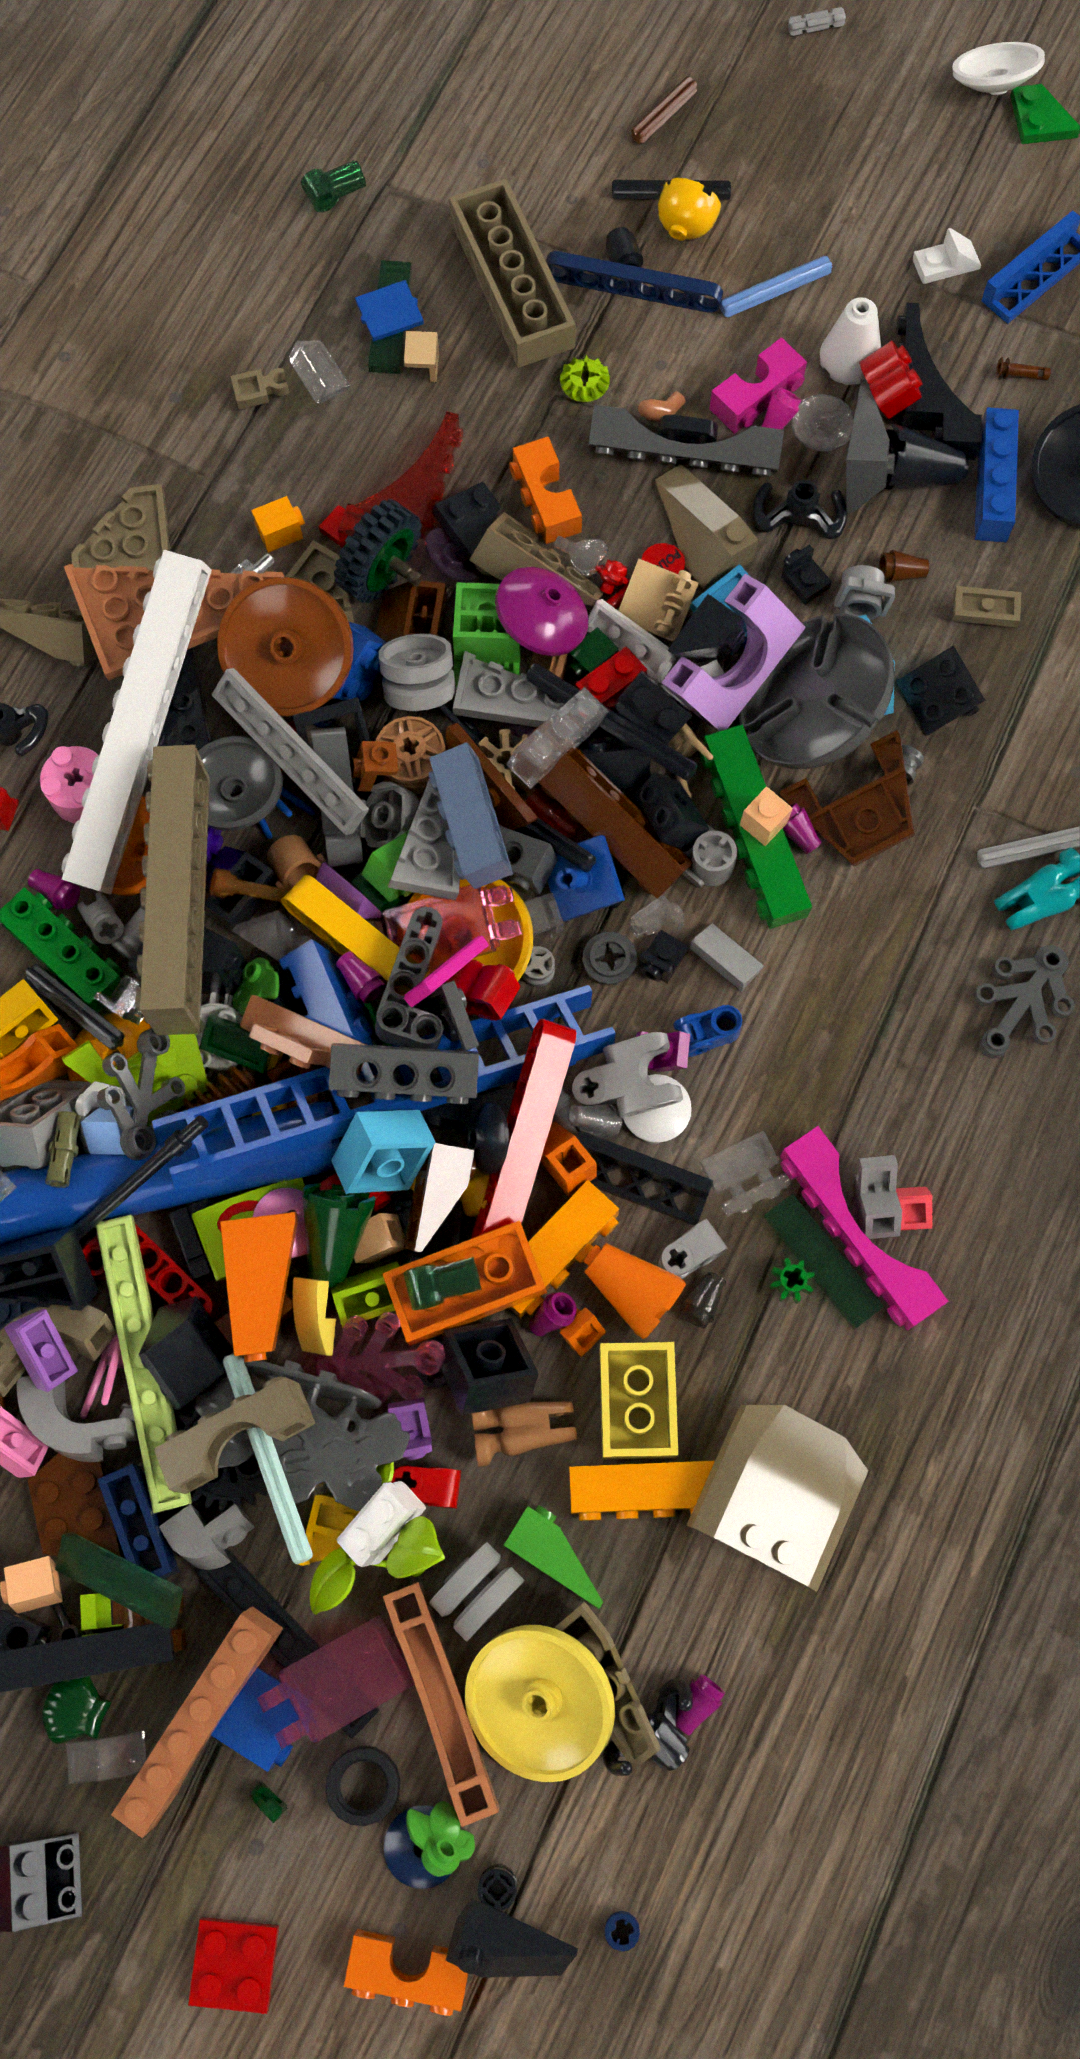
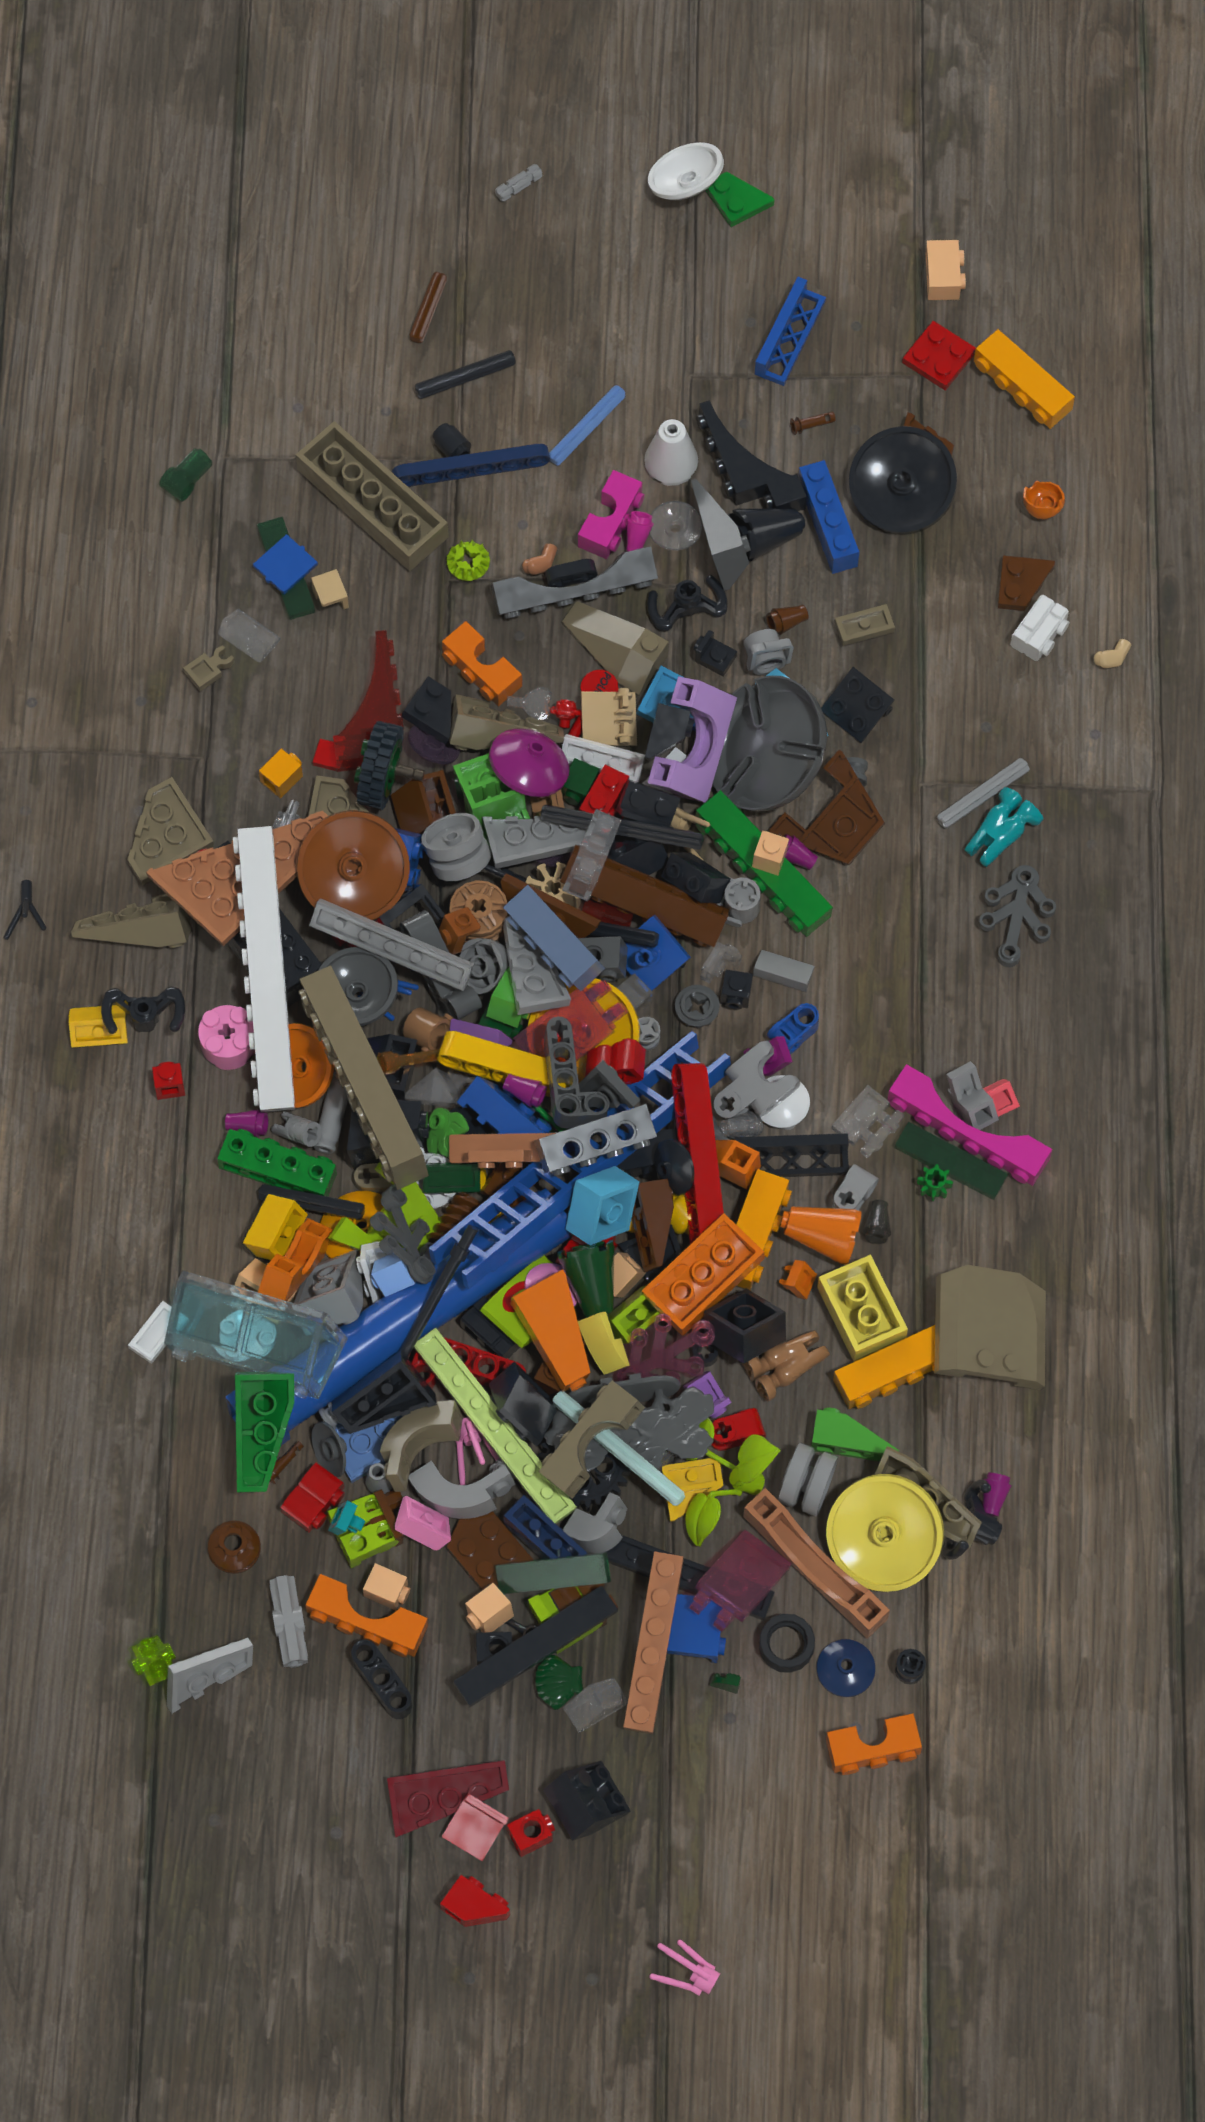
camera: 25 degrees left, 5 degrees down
medium lavender slope [4,1308,78,1392] -> none
olive pin [45,1111,82,1188] -> none
clear panel [93,975,144,1025] -> none
red plate [188,1917,279,2014] -> none
white brick [336,1481,426,1567] -> none
clear green piece [403,1257,482,1310] -> none
dark pink tile [404,935,489,1008] -> none
bright green plate [406,1801,475,1877] -> none
black slope [445,1898,578,1978] -> none
magenta cone [529,1292,577,1336] -> none
dark blue bush [605,1911,640,1952] -> none
yellow cylinder [658,178,721,241] -> none
red brick [859,341,923,419] -> none
white slope [912,228,981,284] -> none

